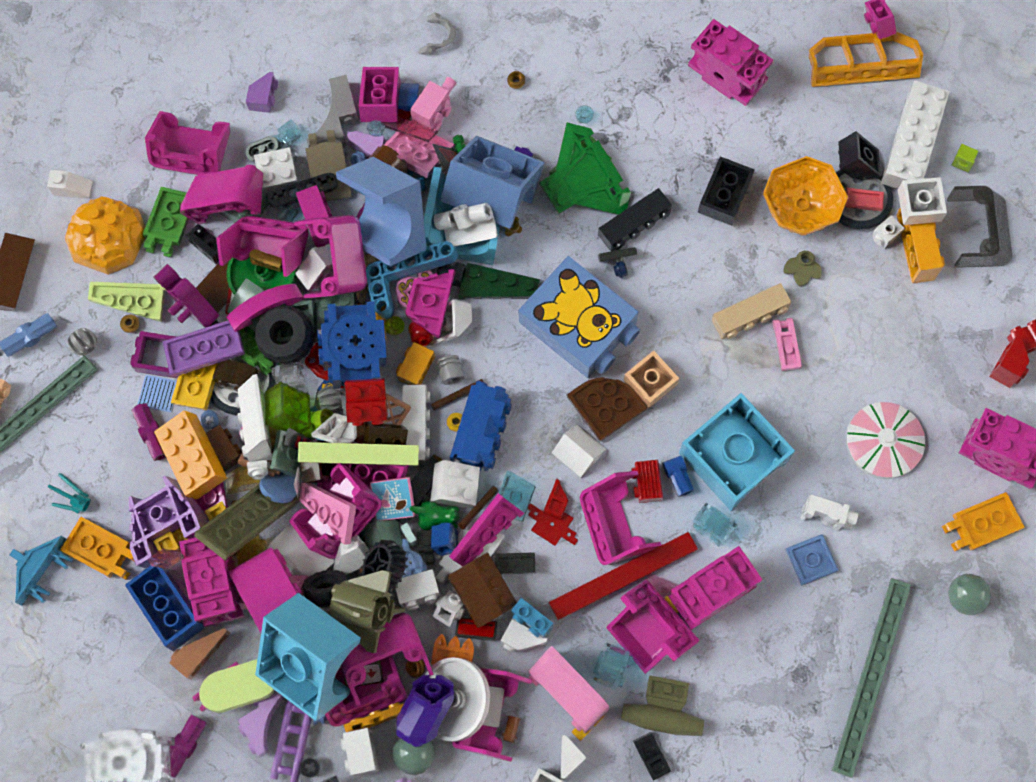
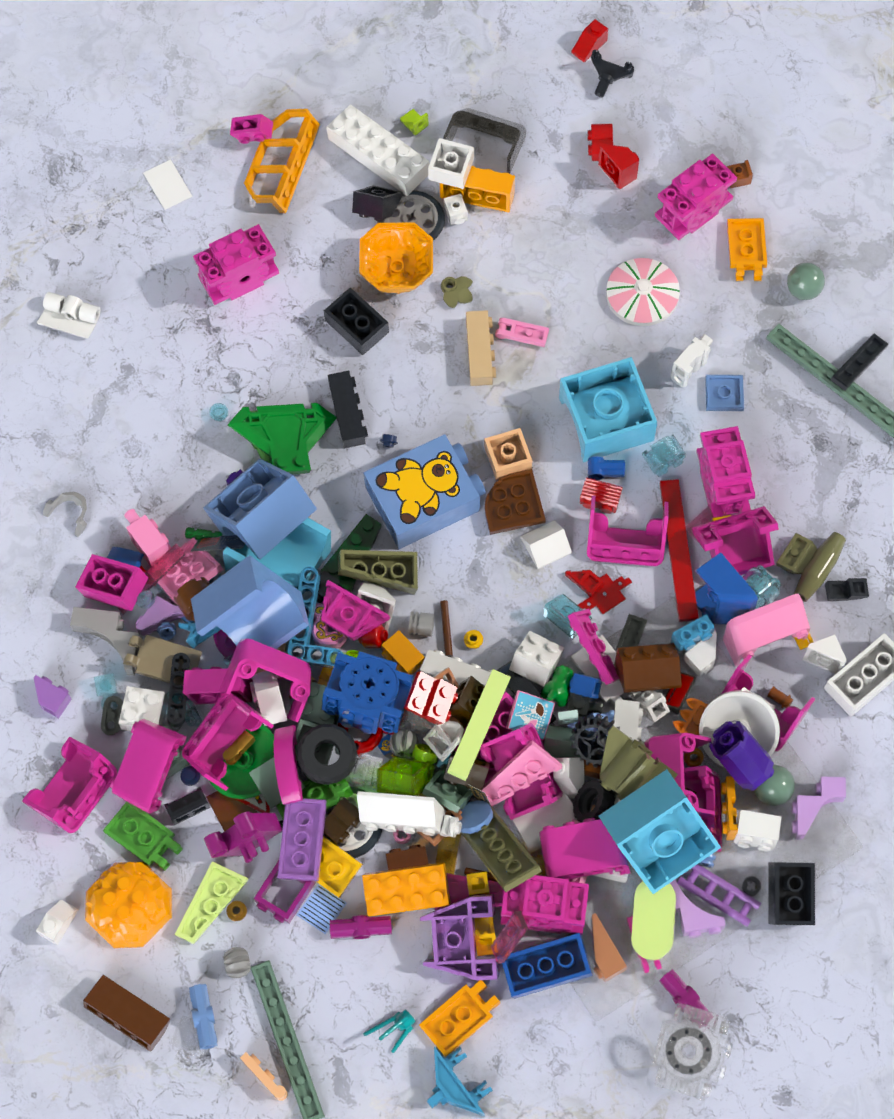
camera: 70 degrees left, 5 degrees down
medium blue bush [201,410,219,429] -> none
black sticker [284,428,313,450] -> none
white panel [434,203,498,247] -> none
blue brick [450,381,512,471] -> none
reddish brown piece [458,486,498,530] -> none
pearl gold plate [507,71,525,89] -> none
pearl dark grey plate [598,247,637,263] -> none
coral tile [845,188,884,211] -> none
none -> olive wedge [338,550,418,595]
none -> blue windscreen [695,552,758,625]
none -> black tile [831,333,889,391]

